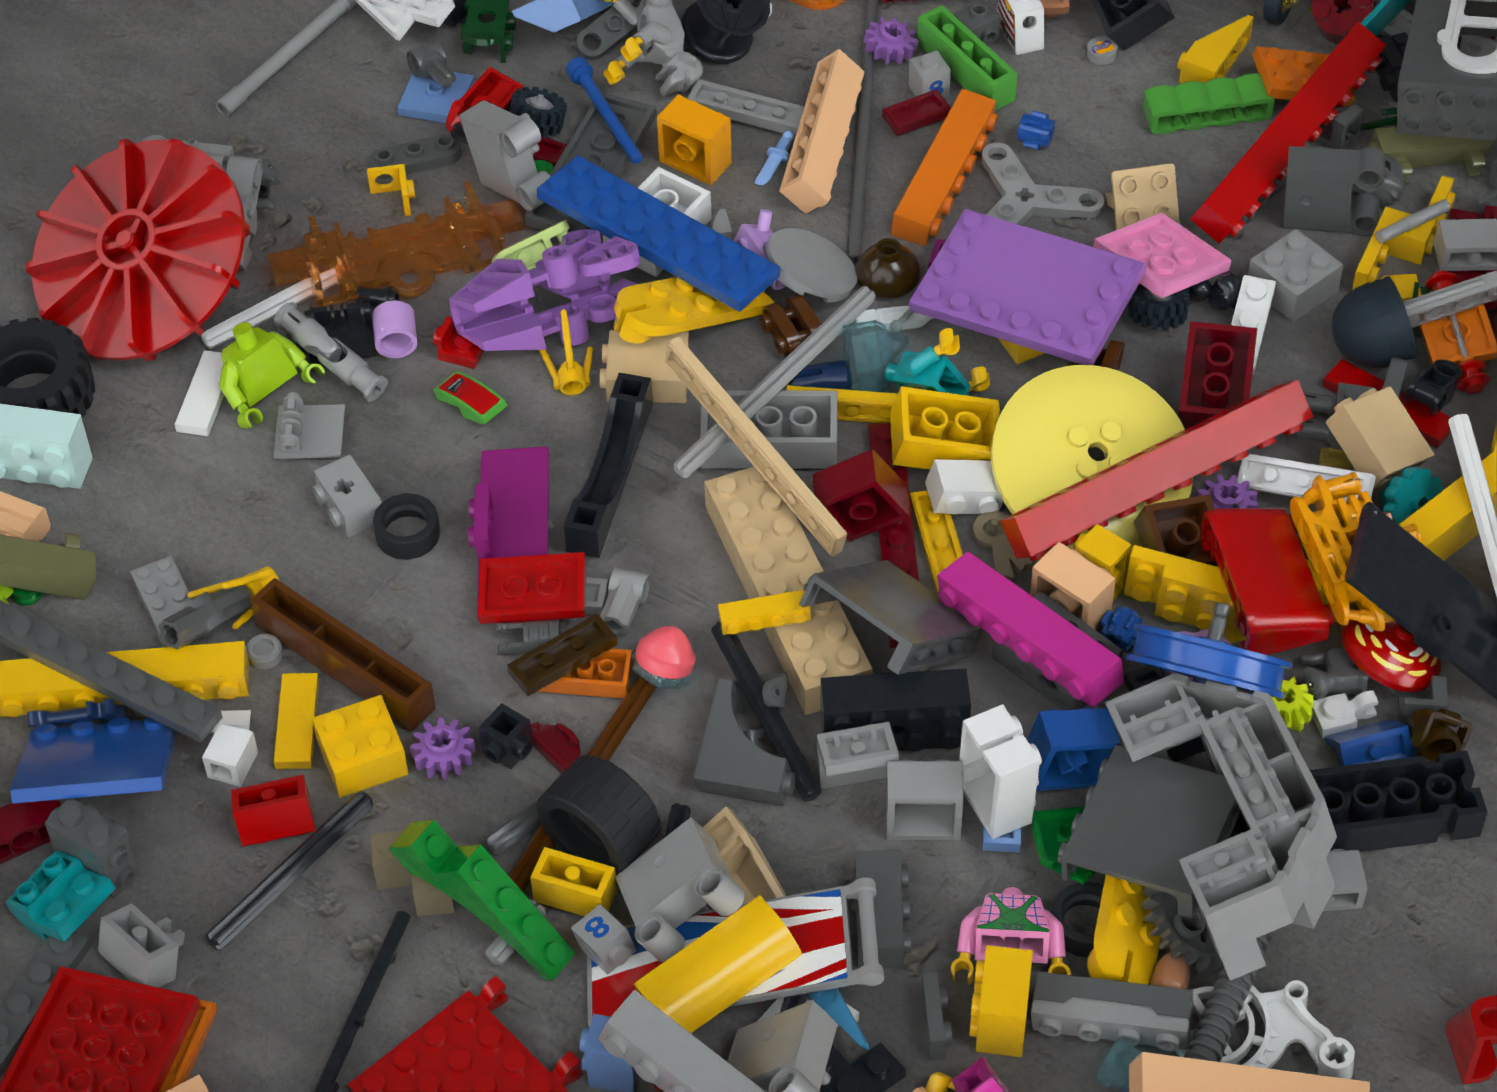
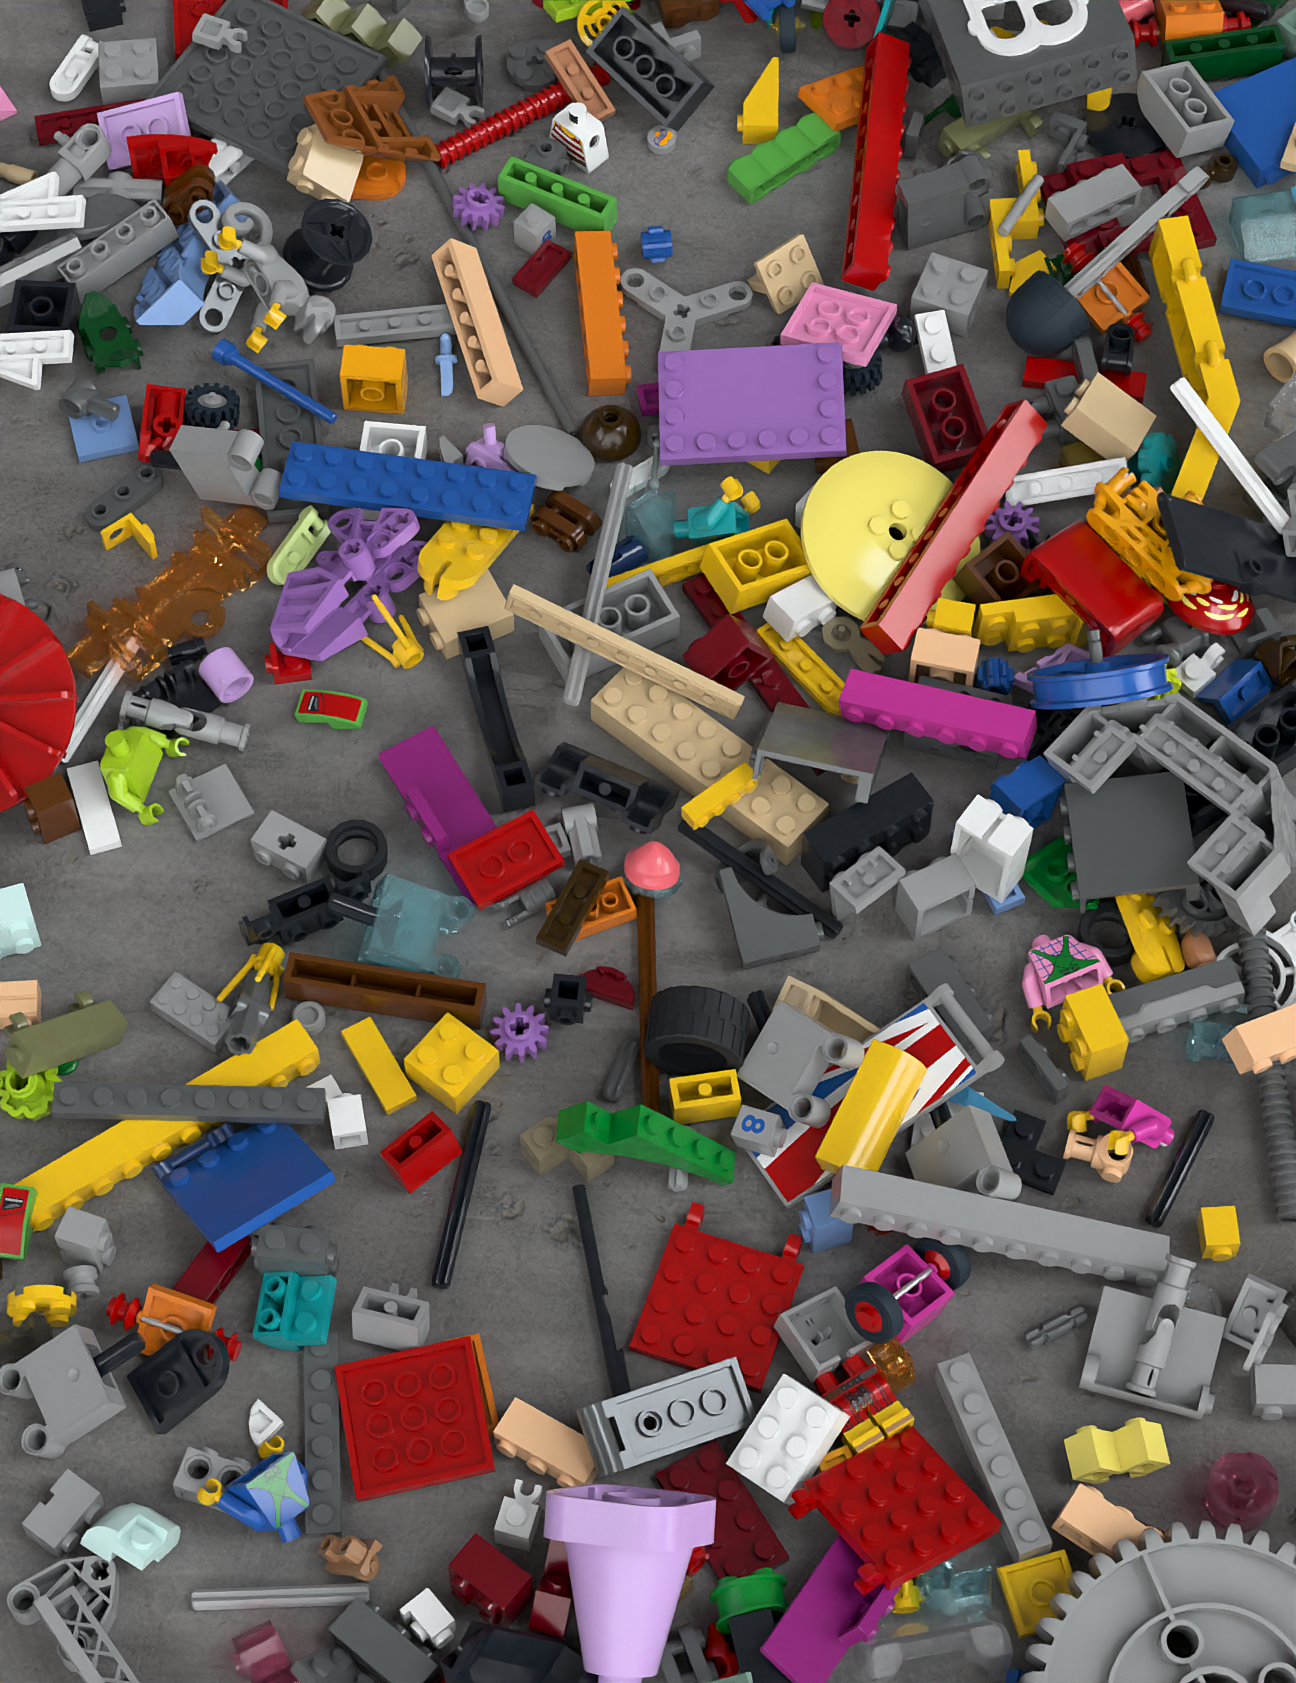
camera: 30 degrees left, 10 degrees up
none -> reddish brown brick [22,773,81,844]
none -> black bracket [239,867,372,947]
none -> clear light blue piece [326,873,474,979]
none -> black bracket [533,742,680,834]

